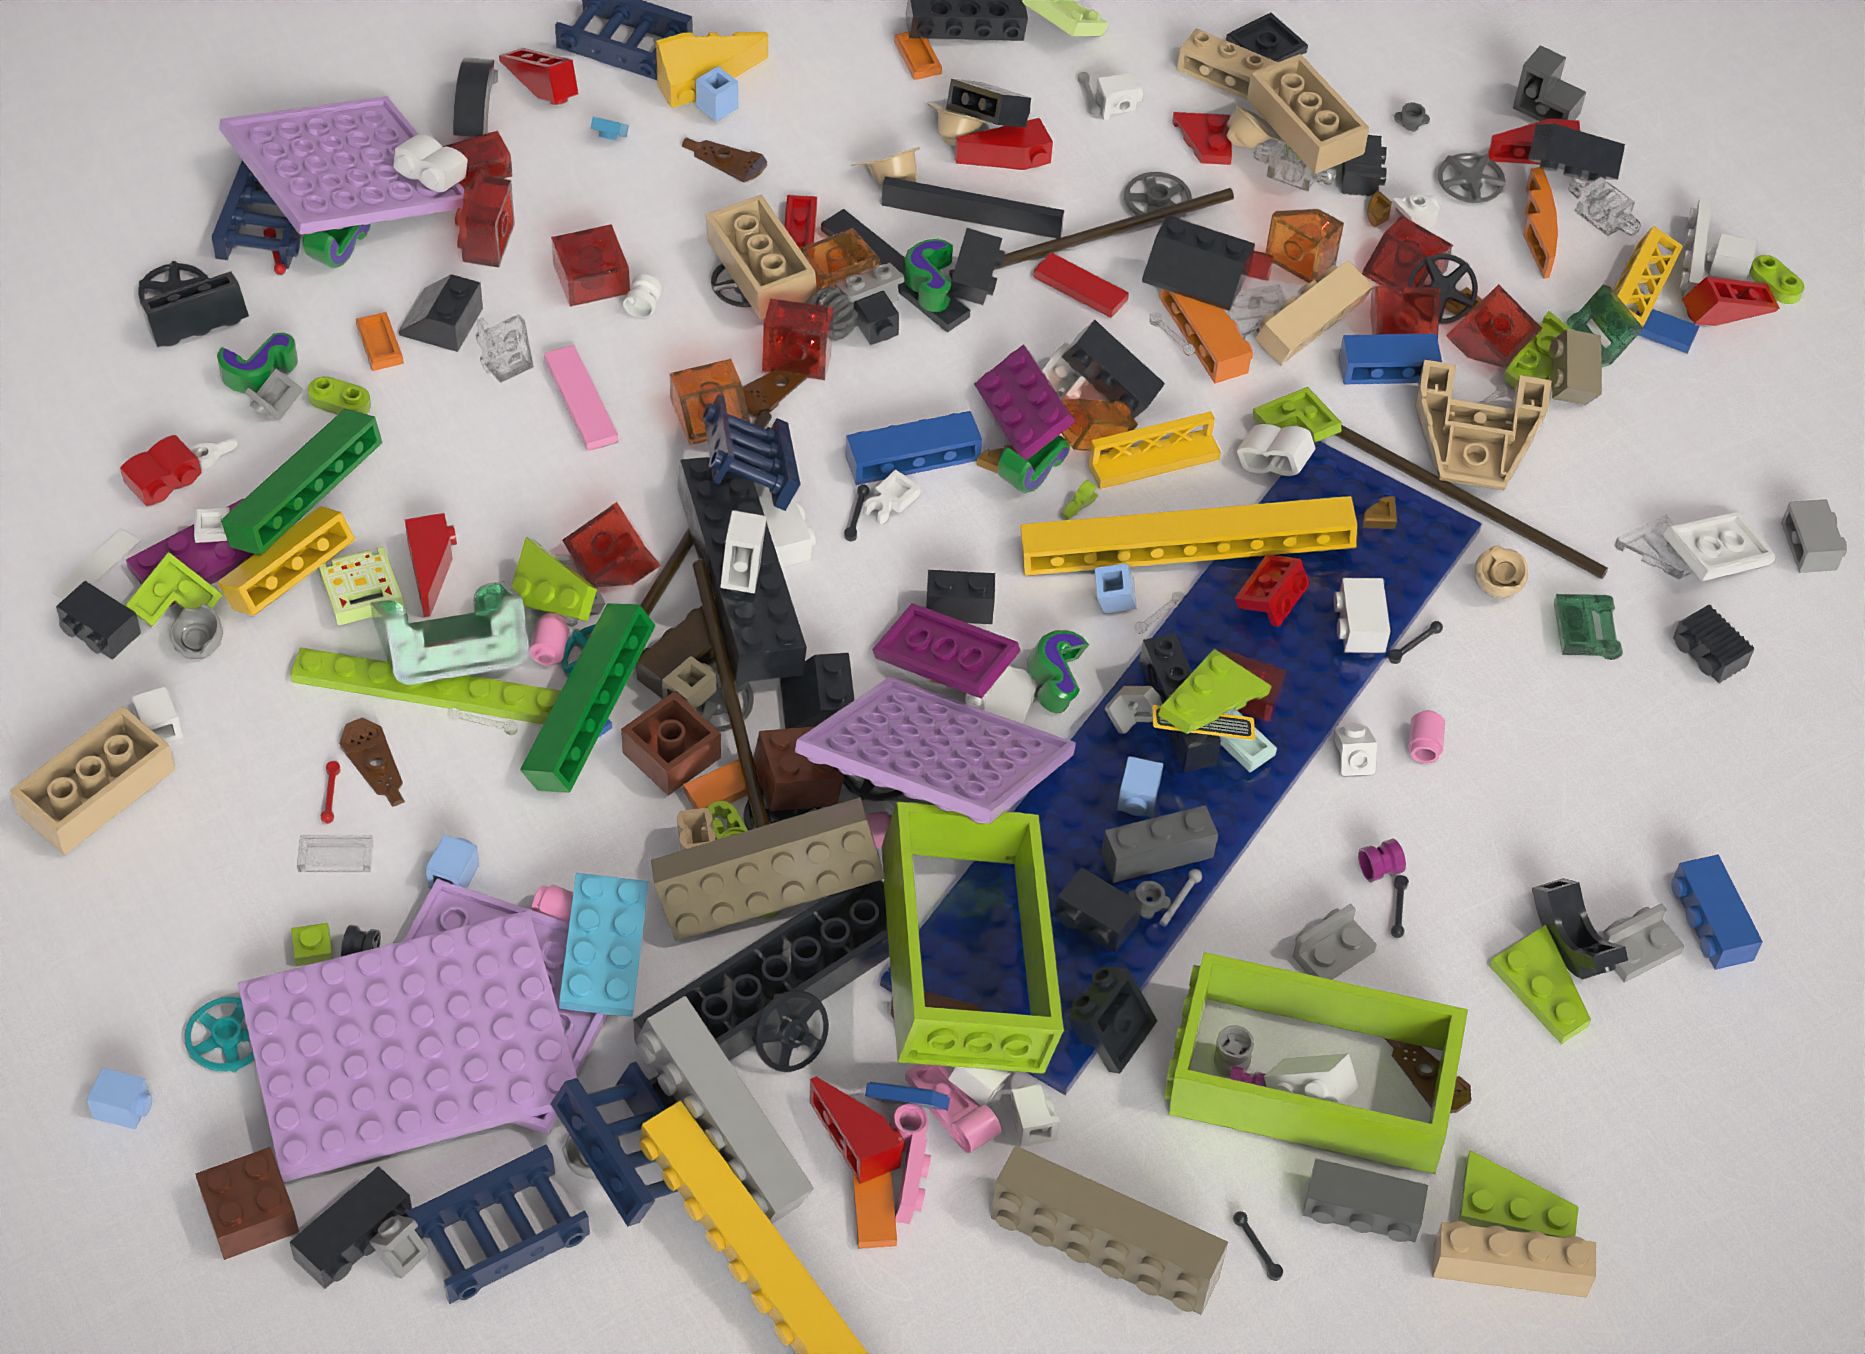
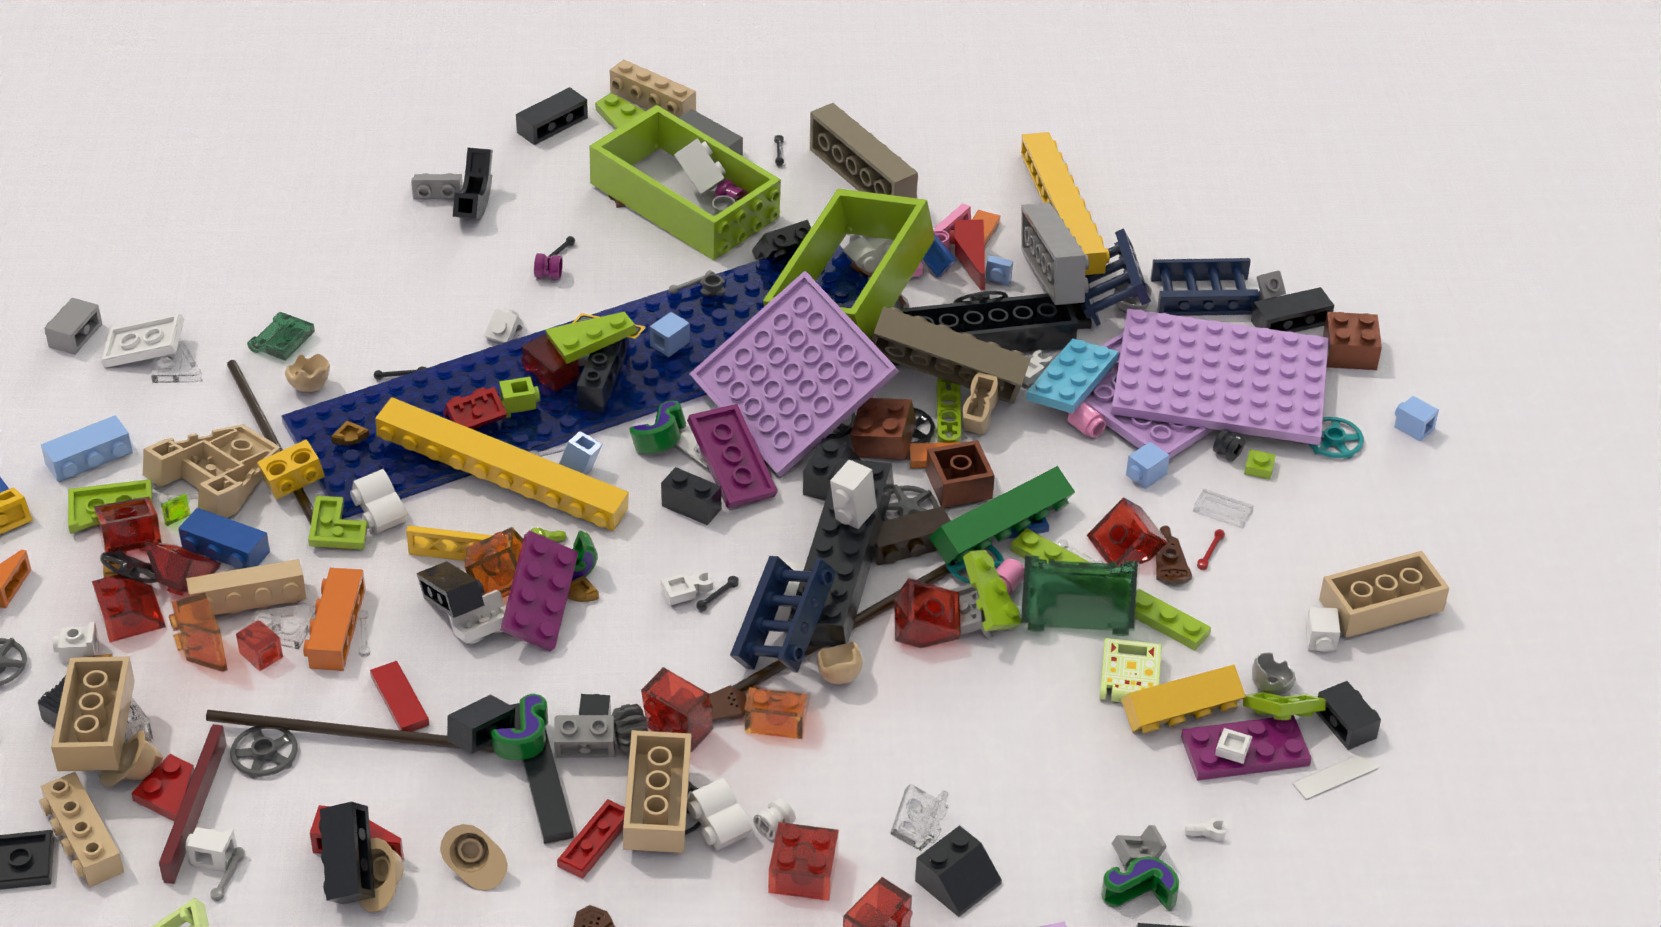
camera: 150 degrees left, 10 degrees down
red brick [120,435,202,506] -> none
green brick [221,409,383,555] -> none
lime plate [308,376,371,414] -> none
orange tile [356,312,404,371] -> none
red slope [404,513,457,617] -> none
bright pink tile [544,345,618,451] -> none
dark tan brick [662,656,716,709] -> none
dark brown piece [692,560,769,828] -> none
clear orange slope [799,228,880,291] -> none
blue brick [845,411,982,485] -> none
black tile [882,176,1065,239] -> none
black brick [1055,867,1142,953] -> none
dark grey brick [1101,805,1218,883] -> none
light grey bracket [1105,686,1163,733] -> none
black slope [1142,215,1255,311] -> none
light grey bracket [1292,904,1377,980] -> none
white brick [1334,578,1390,653] -> none
bright pink brick [1408,710,1445,763] -> none
lime wing [1489,925,1591,1044] -> none
dark tan brick [1549,329,1602,405] -> none
clear green plate [1566,284,1644,368] -> none
blue brick [1671,854,1763,970] -> none
black brick [1673,605,1754,683] -> none
none -> light blue brick [41,415,133,482]
none -> dark red tile [159,724,227,884]
none -> clear neon green slope [161,493,191,526]
none -> yellow brick [257,439,325,499]
none -> lime brick [499,377,540,418]
none -> black brick [516,87,588,145]
none -> white brick [687,778,752,851]
none -> tan hair [817,642,863,685]
none -> light blue plate [985,255,1013,286]
none -> white plate [1023,350,1052,386]
none -> clear red slope [1087,497,1168,572]

